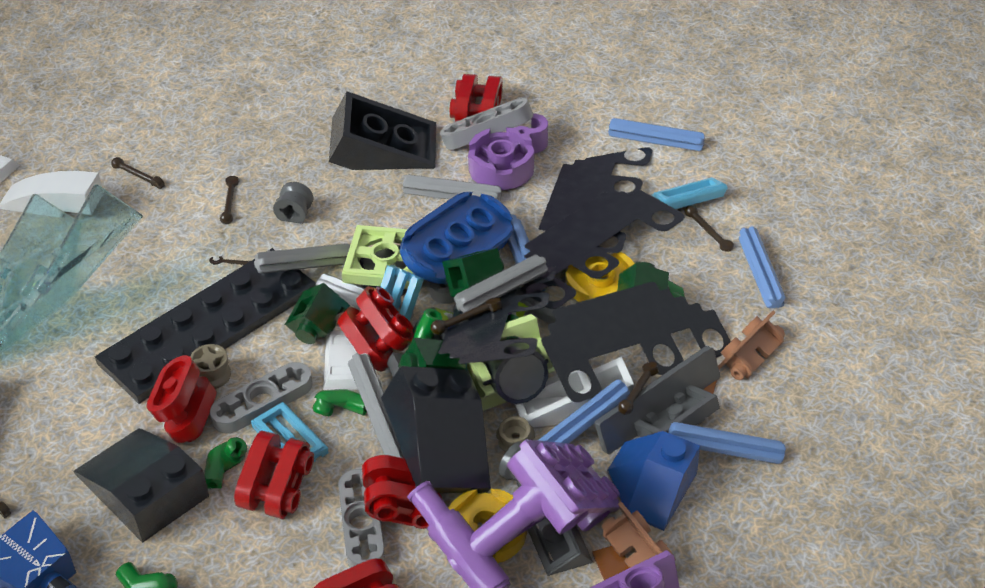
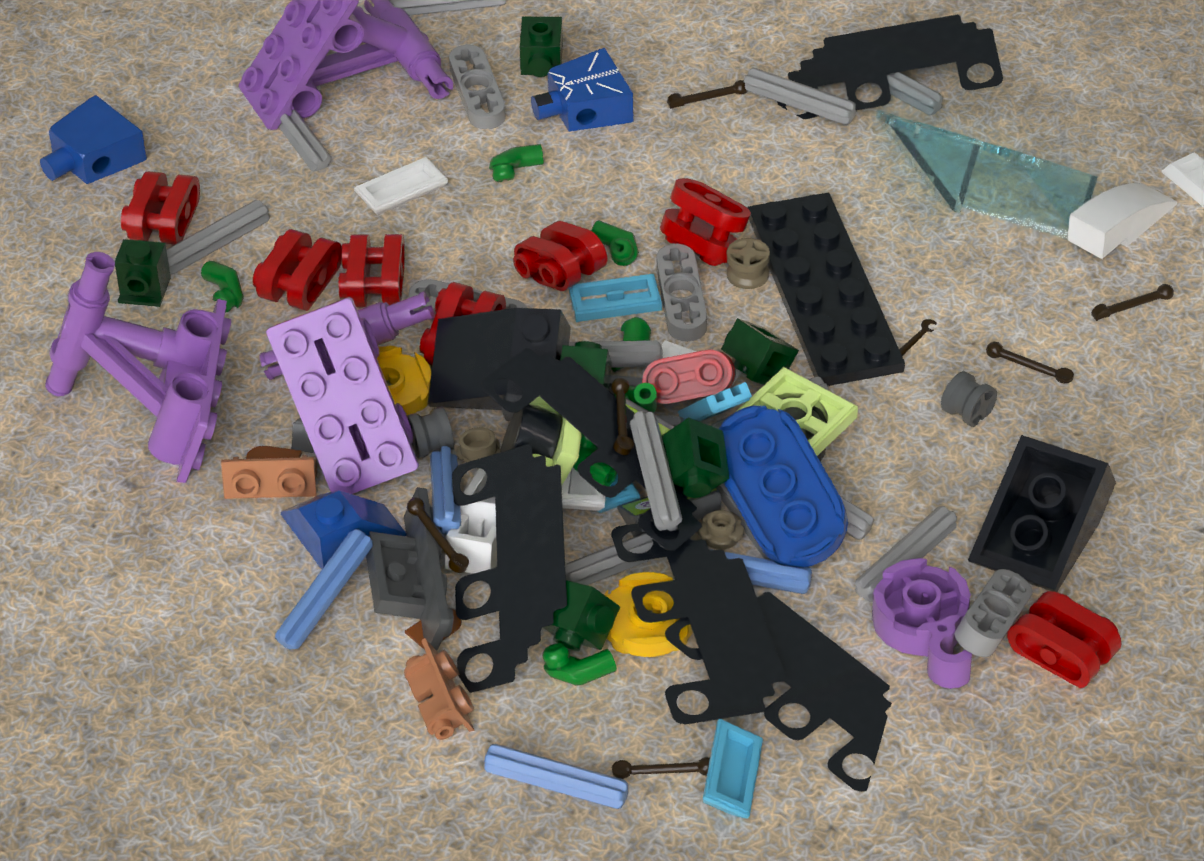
camera: 120 degrees right, 0 degrees up
black slope [73,428,209,543] -> none
light grey axle [254,243,350,273] -> none
medium blue axle [608,118,705,151] -> none

